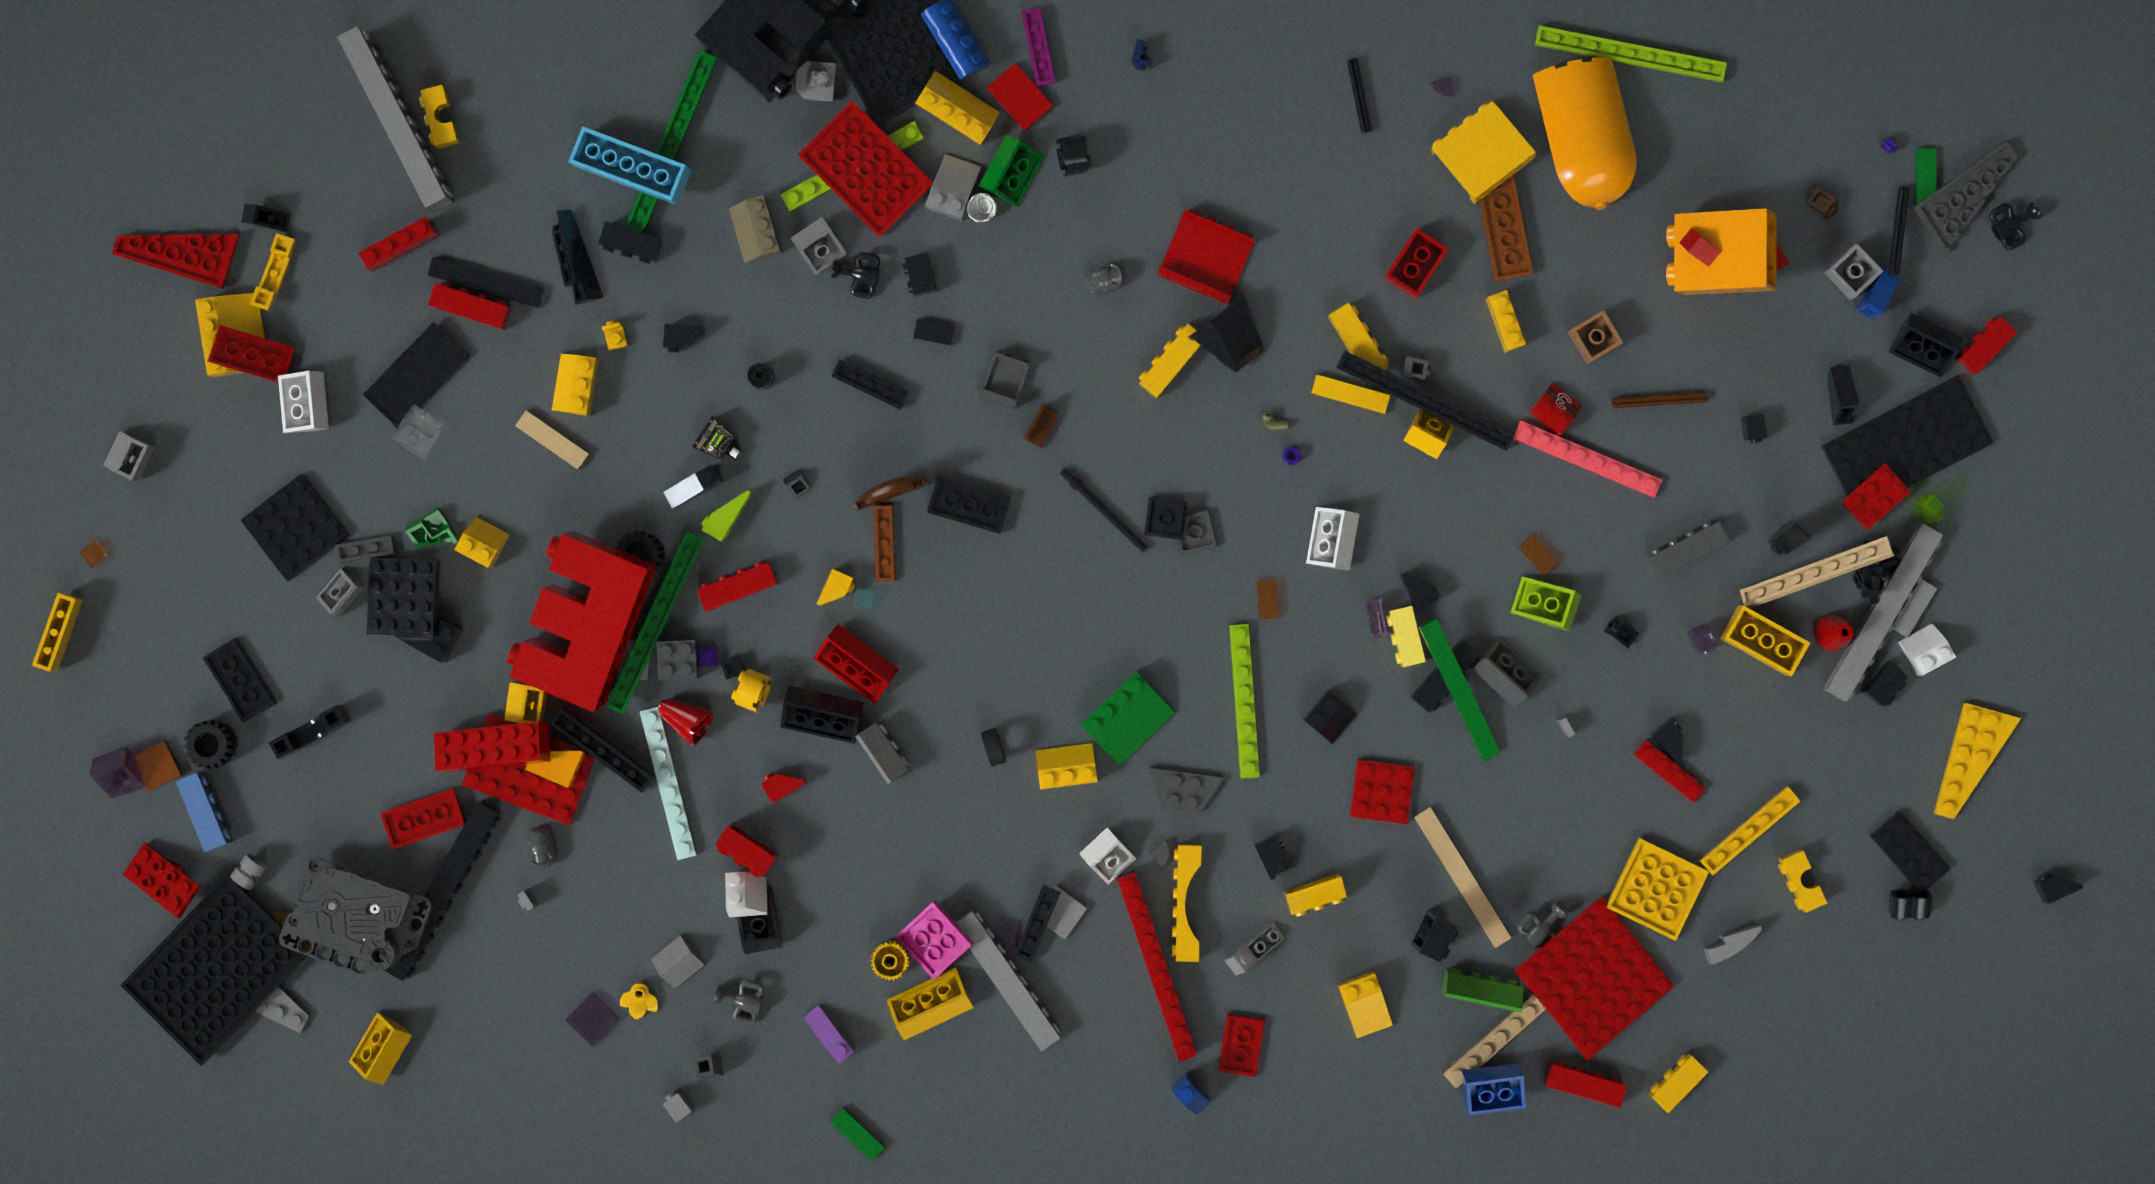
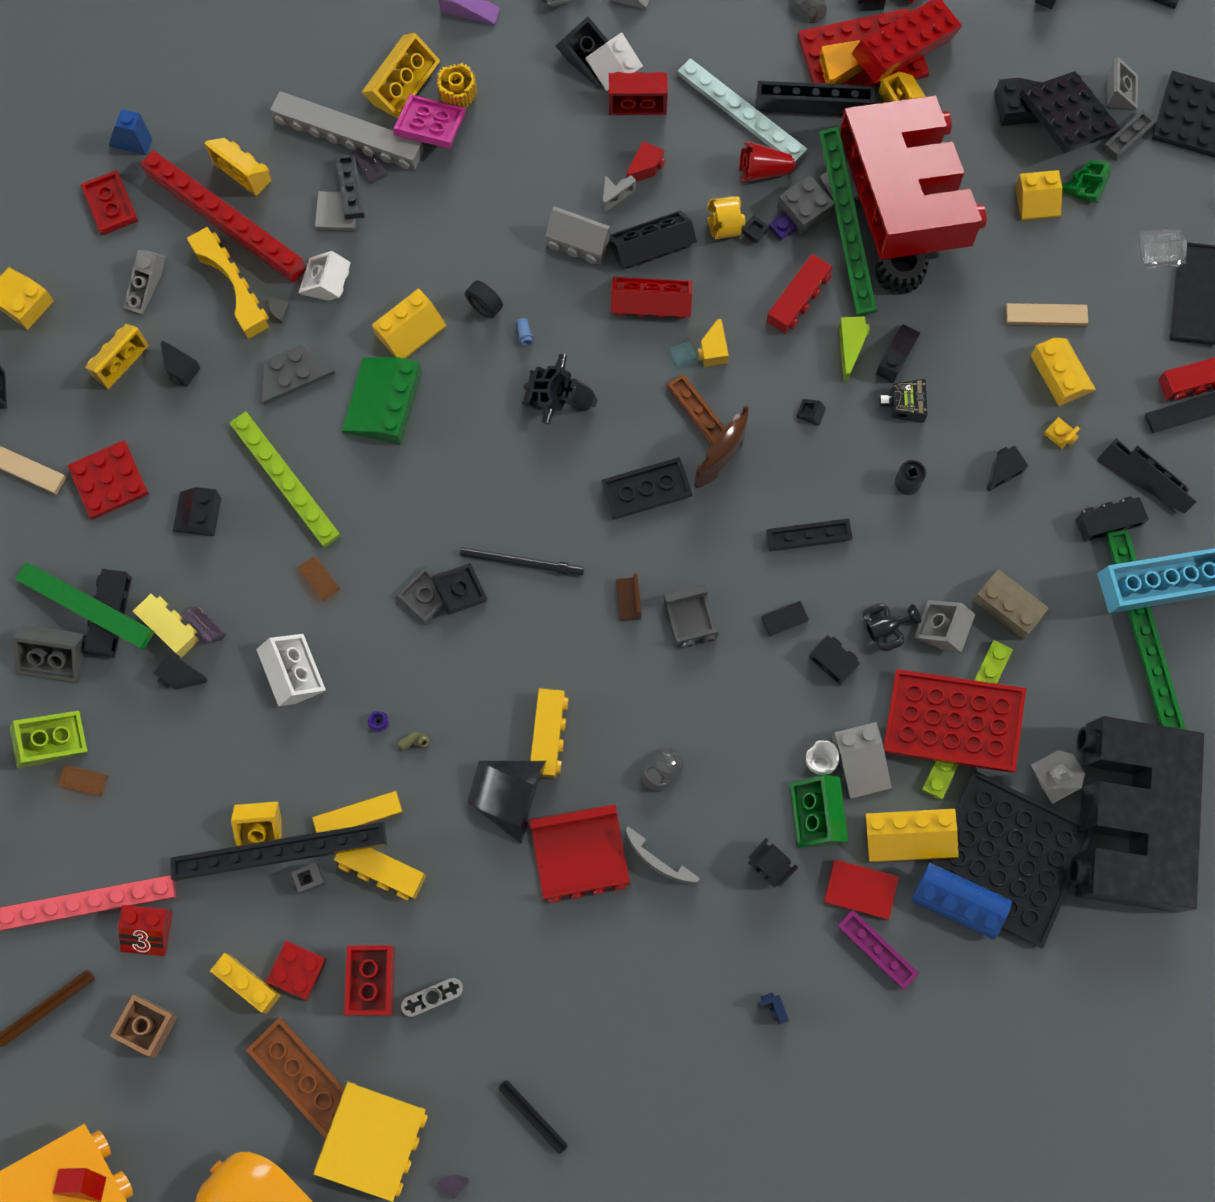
camera: 145 degrees right, 15 degrees down
none -> yellow slope [204,138,272,196]
none -> red plate [266,941,327,1001]
none -> light grey beam [401,978,464,1017]
none -> medium blue pin [515,318,534,346]
none -> black piece [521,354,597,424]
none -> light grey slope [603,176,636,212]
none -> light grey slope [626,826,700,885]

